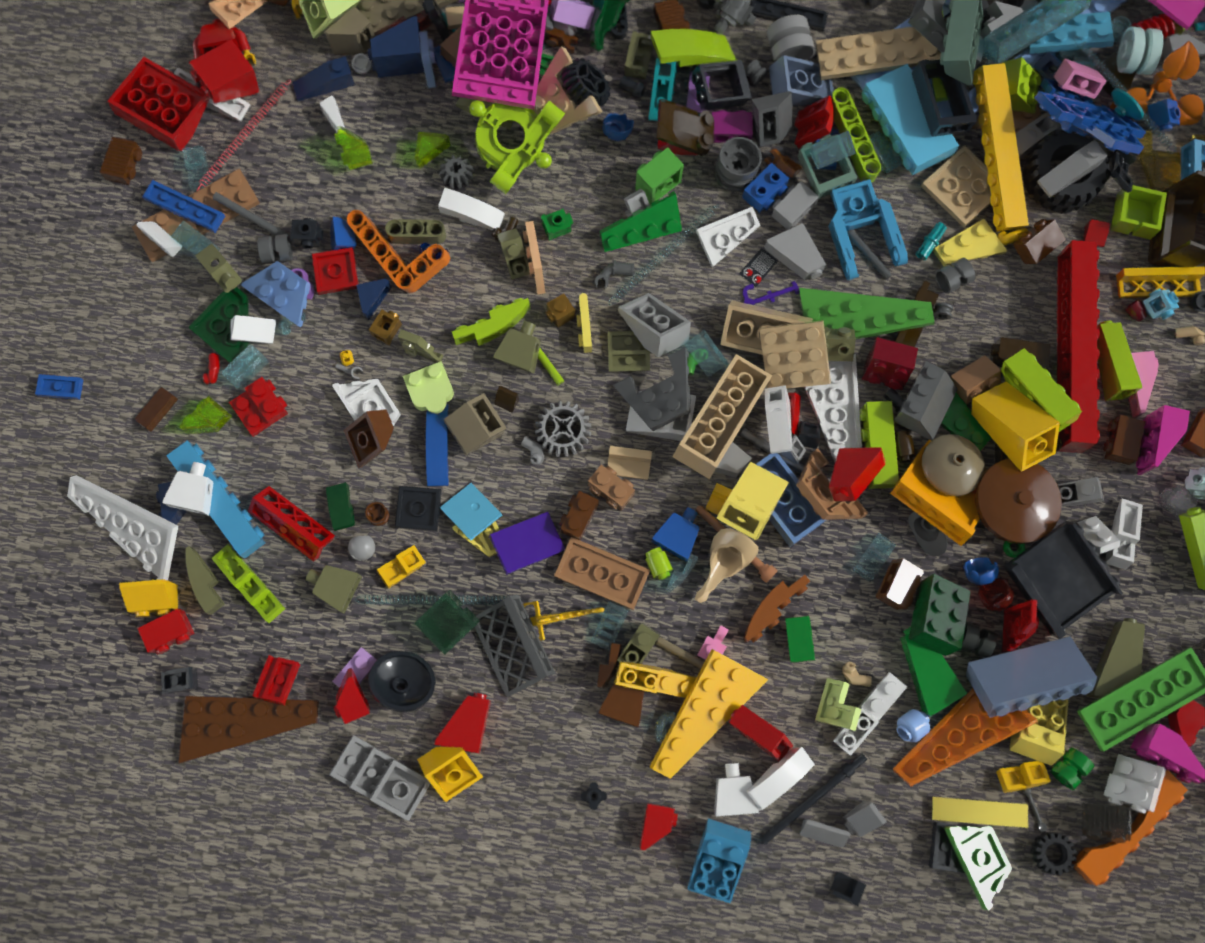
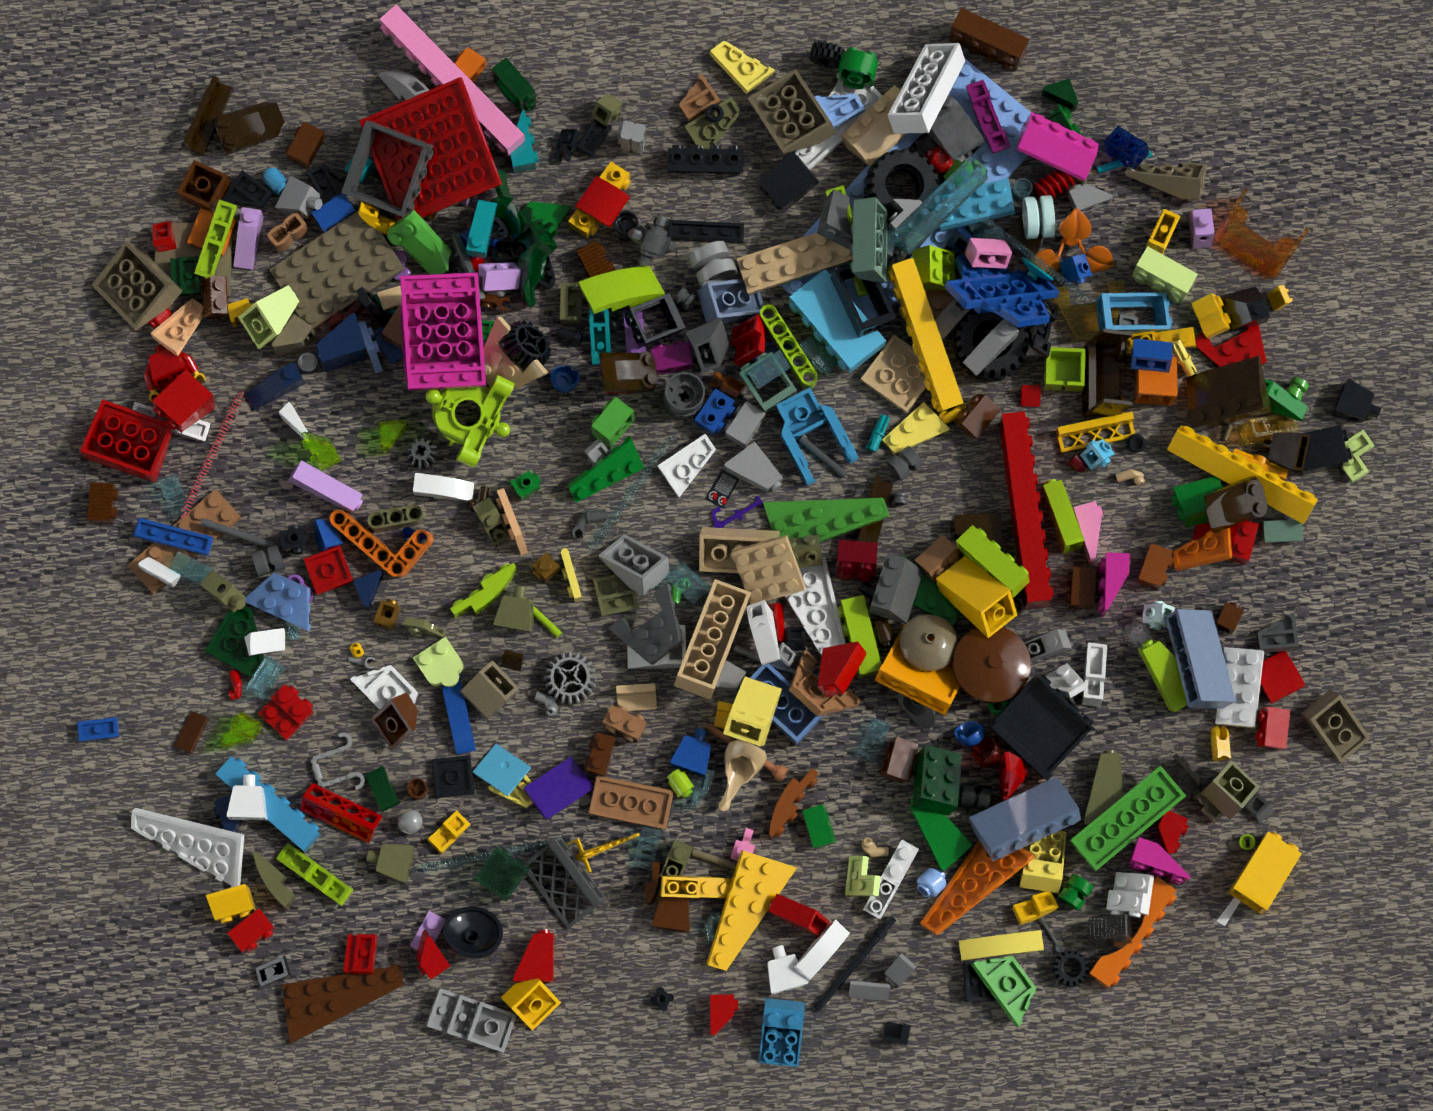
camera: 10 degrees left, 0 degrees up
none -> lavender slope [288,460,363,513]
none -> light grey piece [311,733,365,790]

